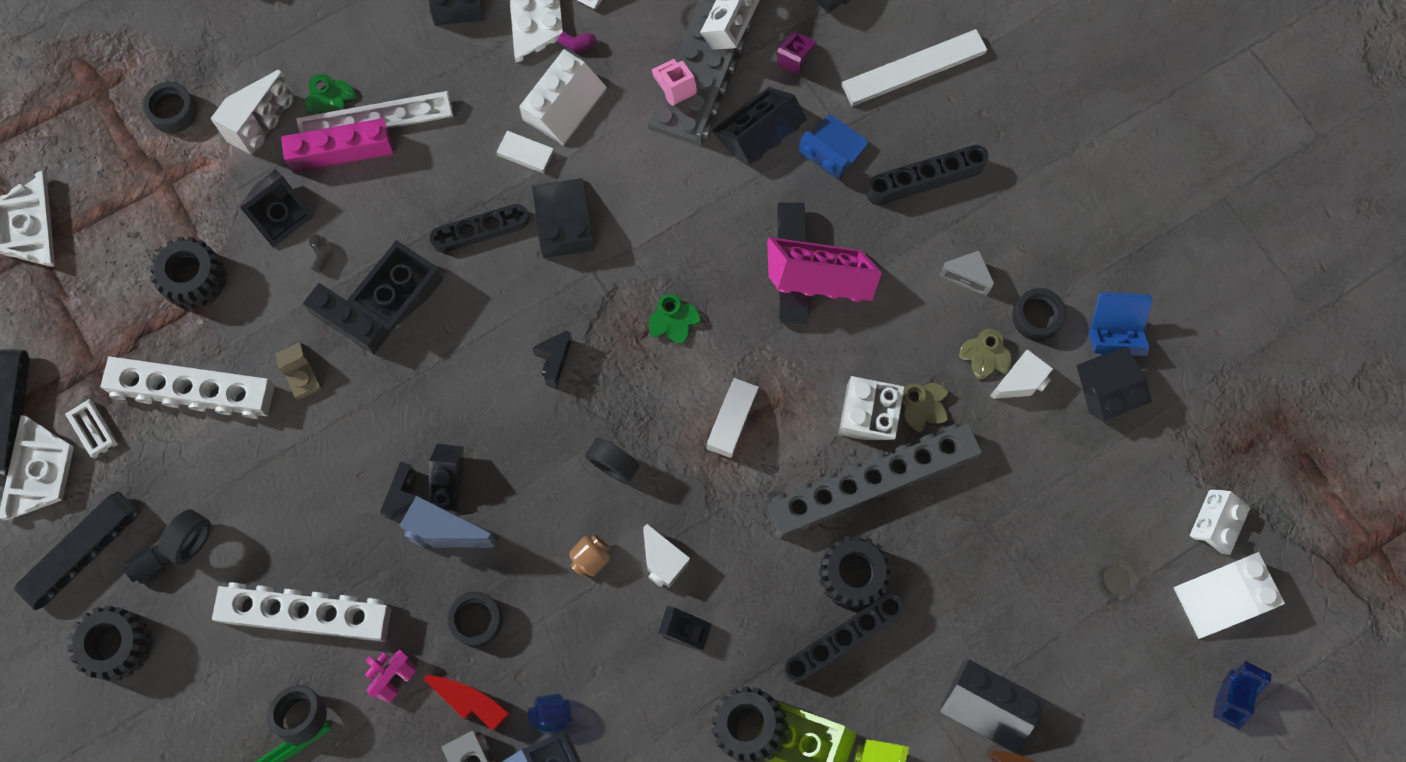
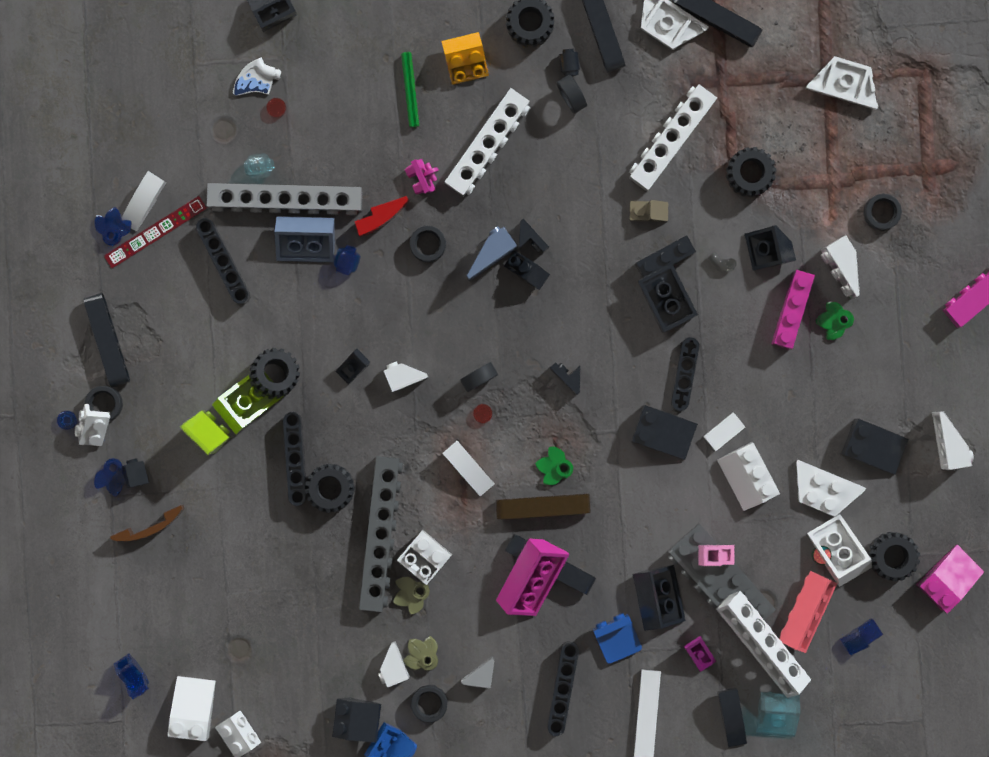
camera: 120 degrees right, 15 degrees up
white tile [65,399,118,459] -> none
black tyre [267,685,327,745] -> none
white tile [296,91,454,133] -> none
magenta arm [558,32,596,53] -> none
medium nougat head [569,534,610,576] -> none
black slope [939,659,1046,754] -> none
none -> light orange slope [442,32,489,85]
none -> clear red tile [473,404,492,423]
none -> dark brown beam [496,494,591,519]

